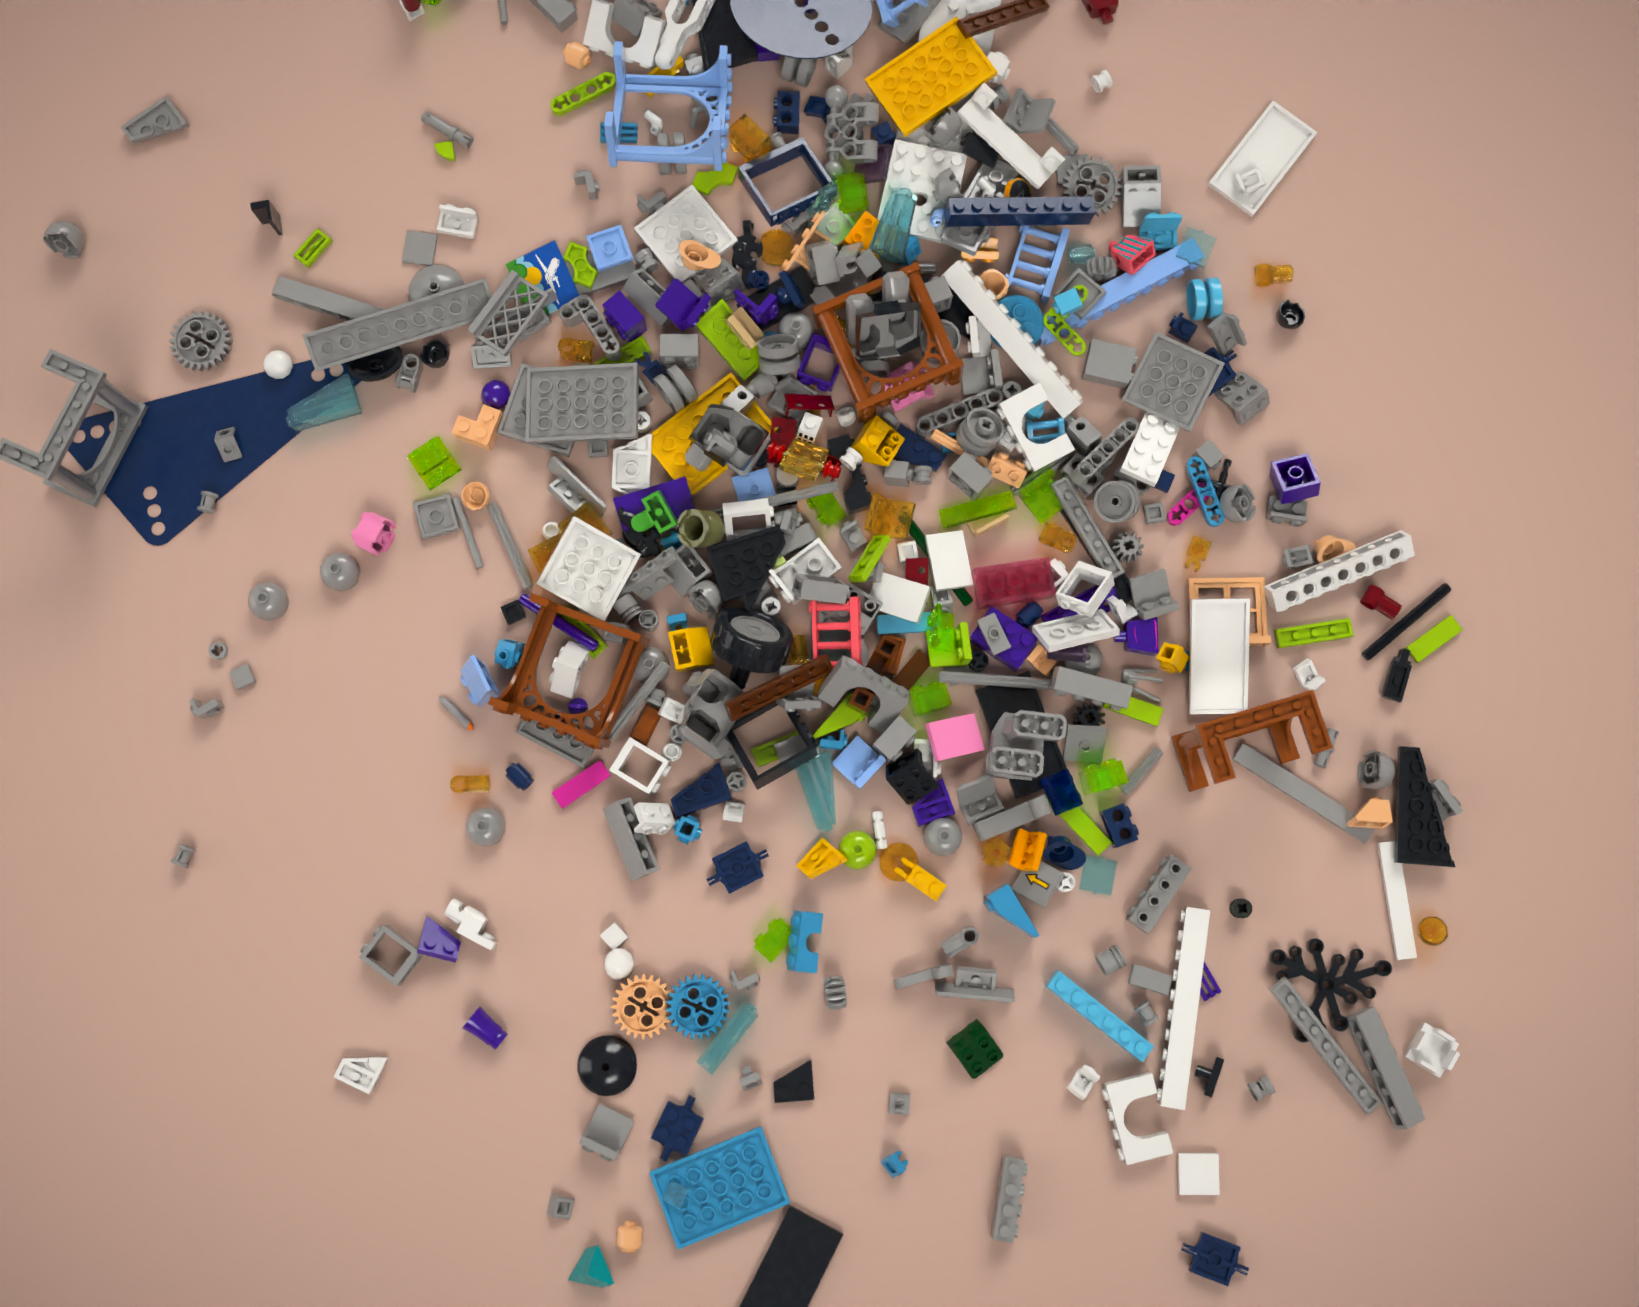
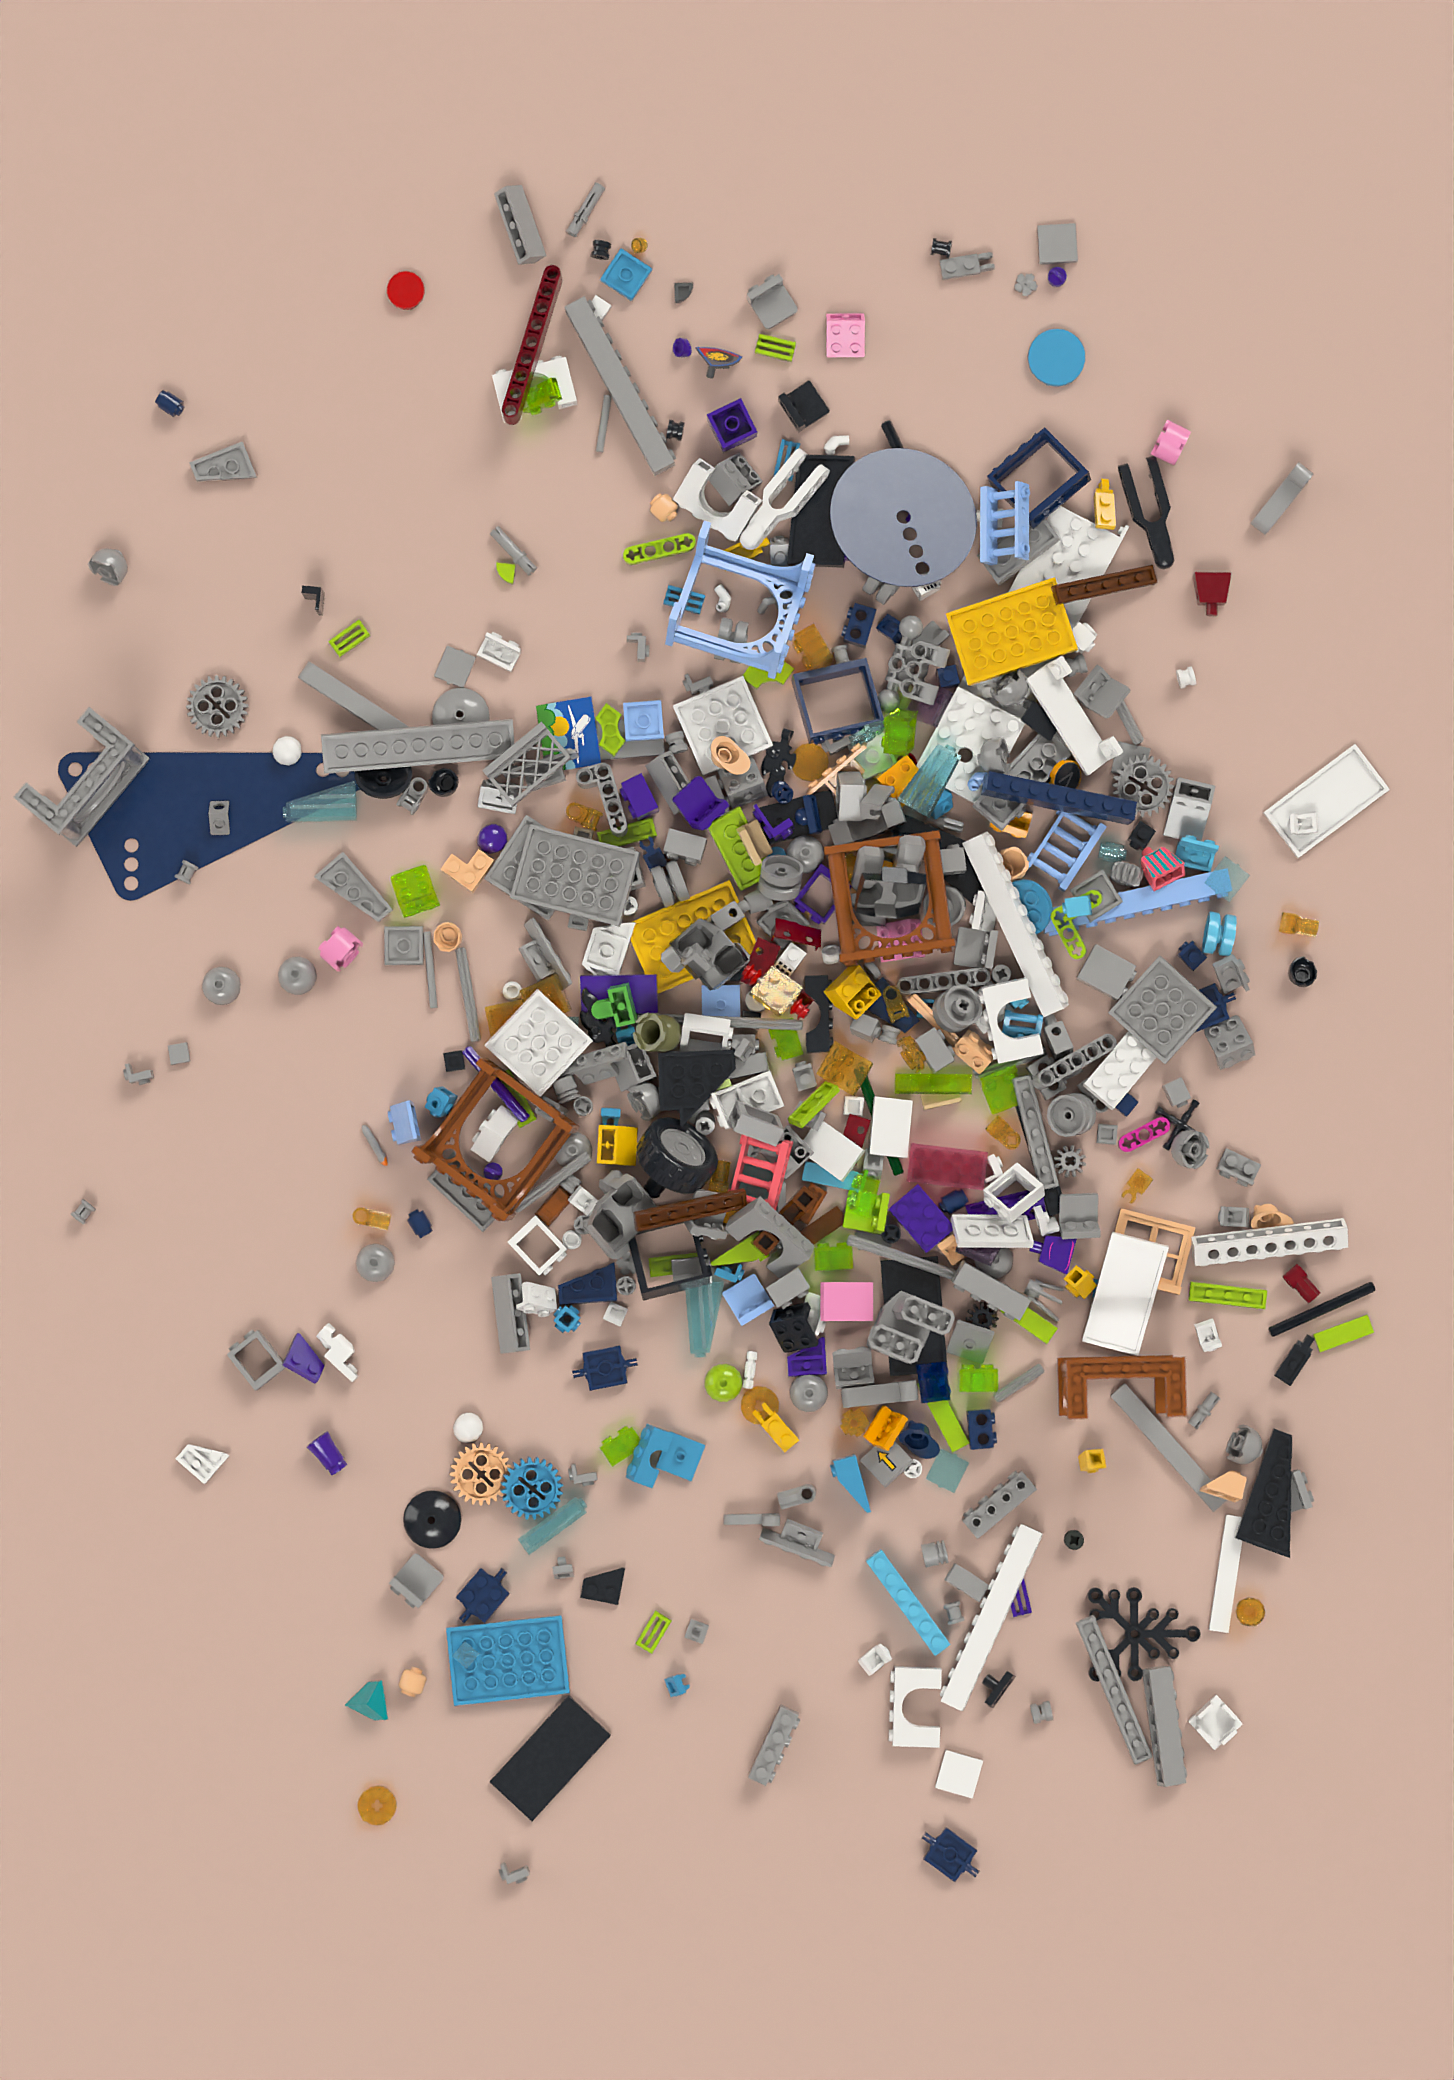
camera: 20 degrees right, 5 degrees up
light grey bush [209,642,228,660] -> none
light grey slope [547,1194,575,1219] -> none
dark pink tile [552,760,611,809] -> none
white slope [600,922,628,950] -> none
yellow wing [796,837,848,879] -> none
light grey gear [823,976,847,1010] -> none
white wheel [839,447,863,471] -> none
dark green bracket [946,1019,1003,1079] -> none
light grey plate [976,613,1011,656] -> none
white arm [977,178,995,198] -> none
dark azure beam [1185,456,1224,528] -> none
dark purple brick [1269,453,1321,505] -> none
none -> dark blue brick [155,390,185,417]
none -> light grey wing [314,852,393,922]
none -> lime tile [636,1610,672,1654]
none -> dark azure plate [656,1431,706,1482]
none -> clear yellow piece [882,985,910,1024]
none -> clear yellow plate [897,1035,926,1073]
none -> yellow brick [1078,1449,1107,1473]
none -> black bracket [1127,821,1156,851]

